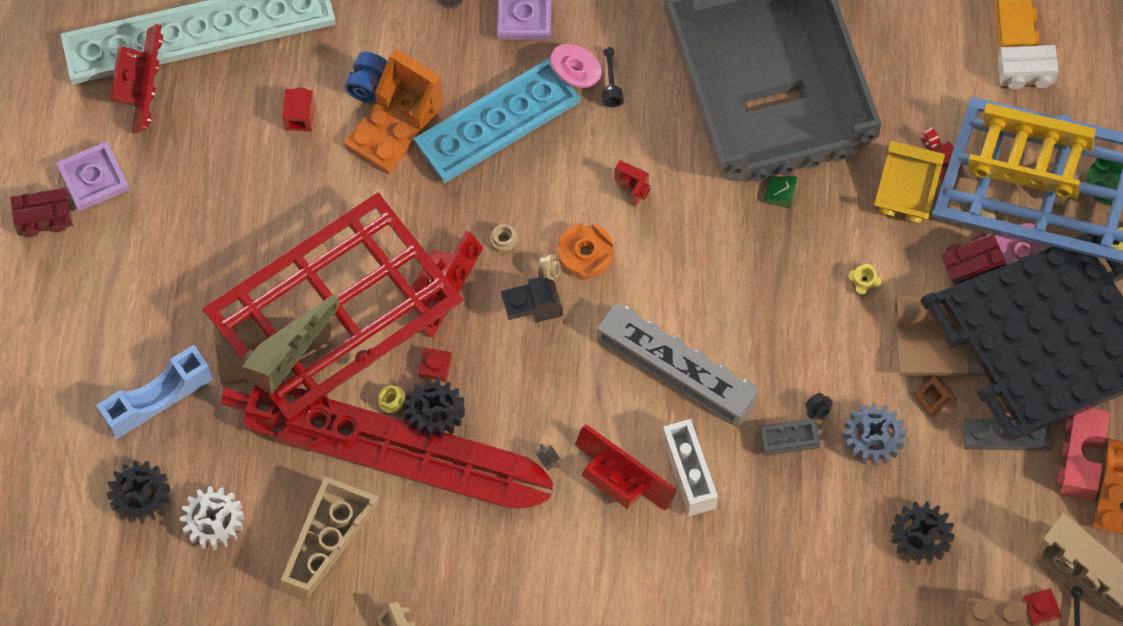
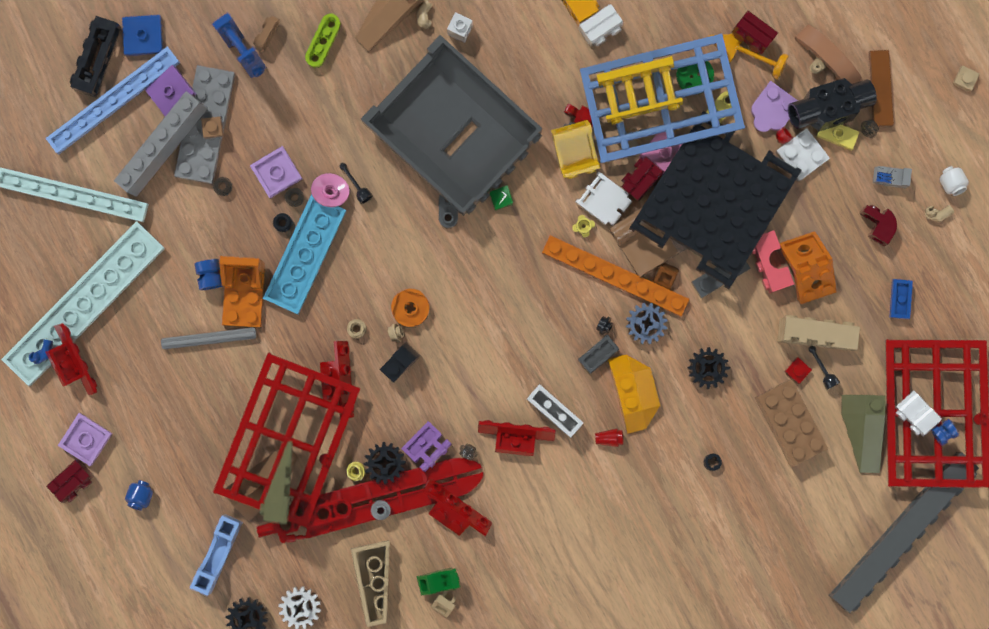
camera: 30 degrees left, 20 degrees up
red brick [282,87,315,132] -> none
red plate [418,348,452,382] -> none
light grey brick [597,303,759,428] -> none
red bracket [615,160,651,206] -> none
none -> blue arm [29,339,54,364]
none -> blue head [125,480,153,511]
none -> light grey axle [161,327,257,349]
none -> black plate [273,213,292,232]
none -> clear smoke plate [285,188,304,207]
none -> light grey plate [371,500,391,520]
none -> medium lavender plate [401,421,452,472]
none -> green brick [416,568,460,595]
none -> red bracket [422,478,492,536]
none -> dark grey plate [439,195,458,229]
none -> orange plate [542,235,689,317]
none -> white plate [575,172,632,226]
none -> red cone [595,428,624,447]
none -> light orange wedge [608,354,660,434]

